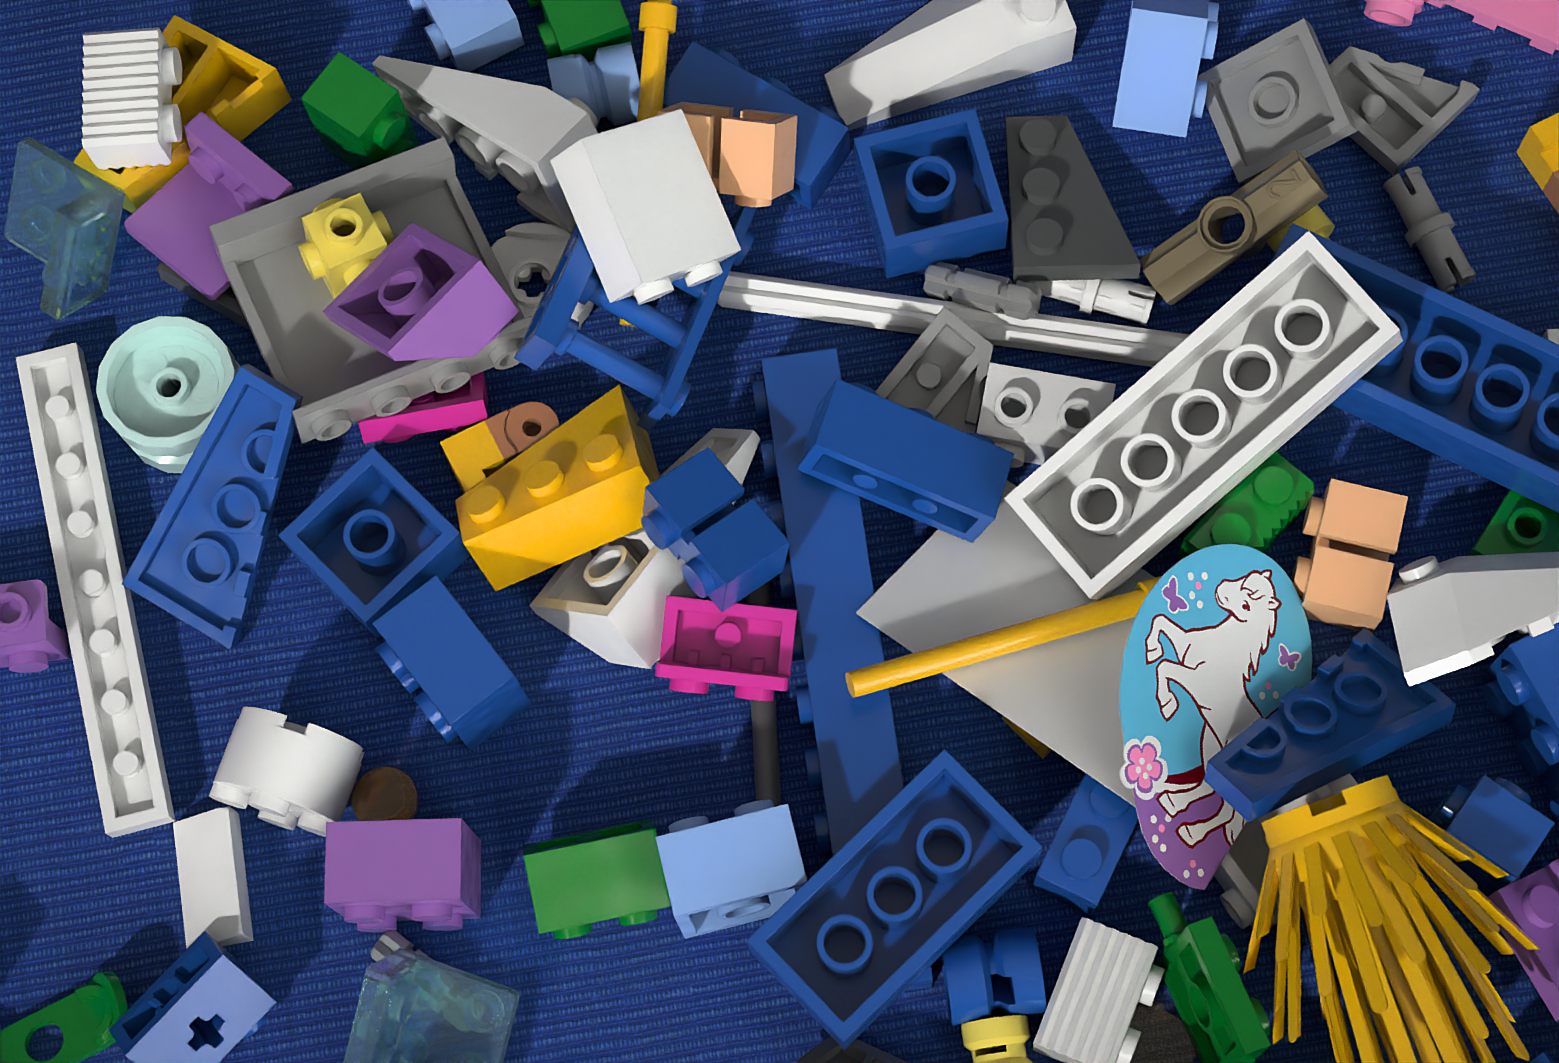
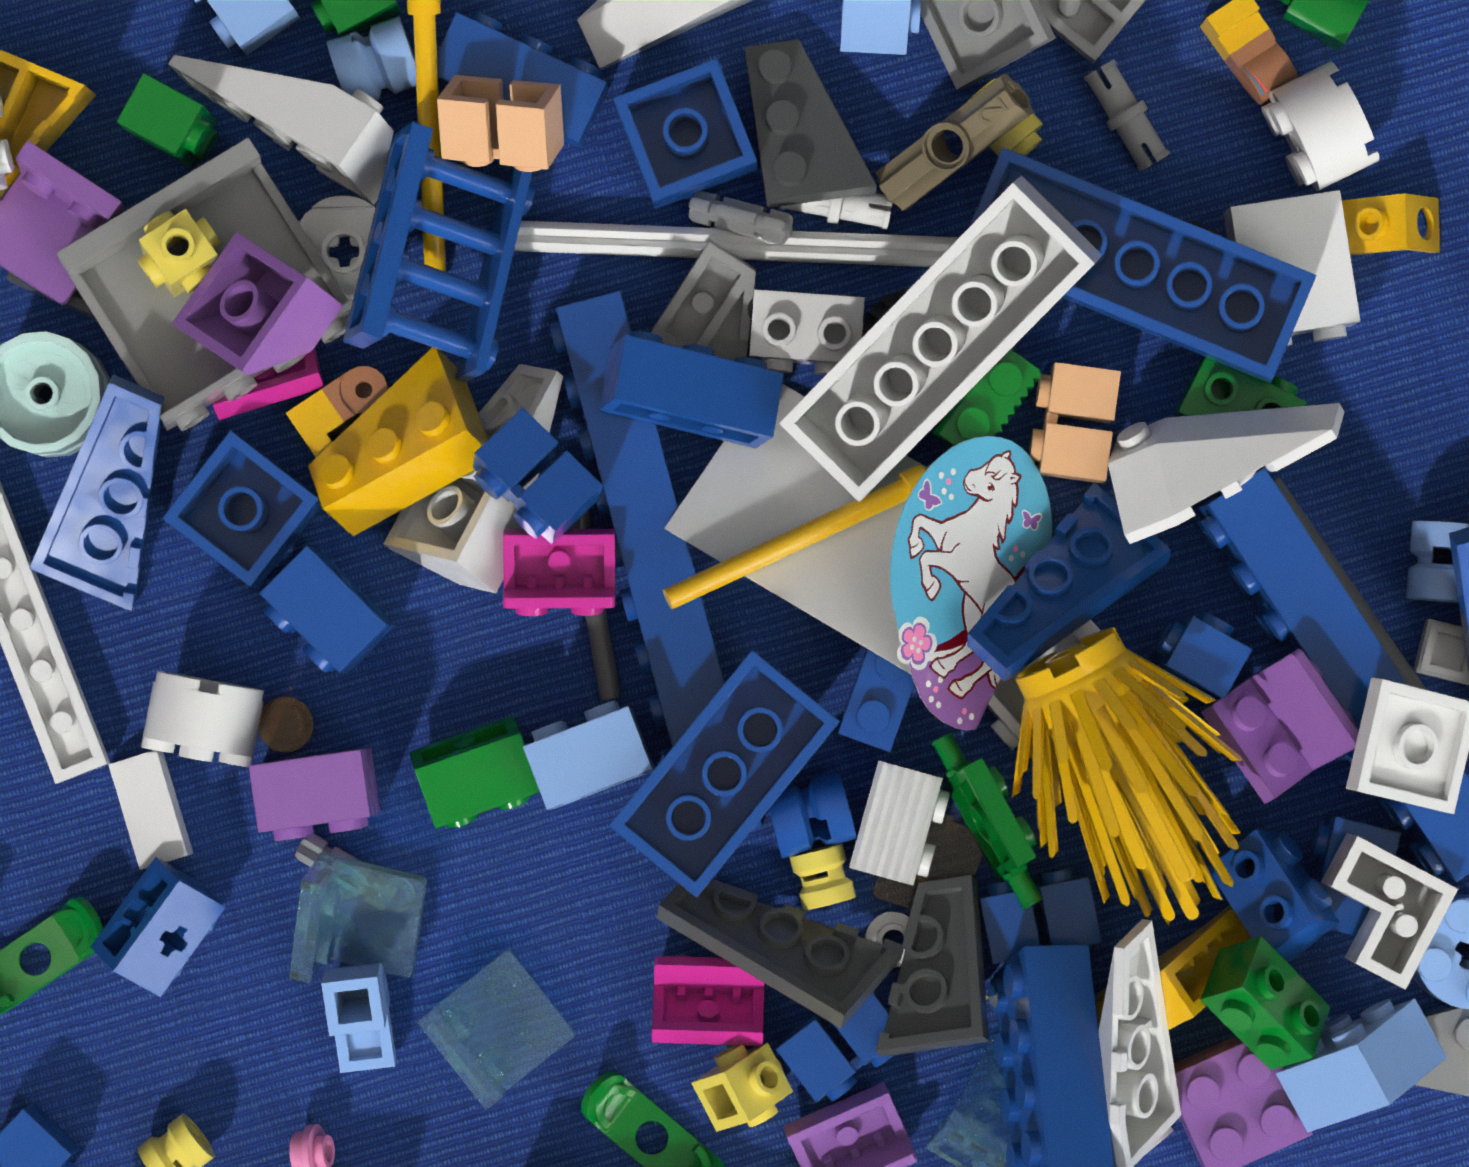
camera: 10 degrees left, 15 degrees up
white brick [550,109,741,305] -> none

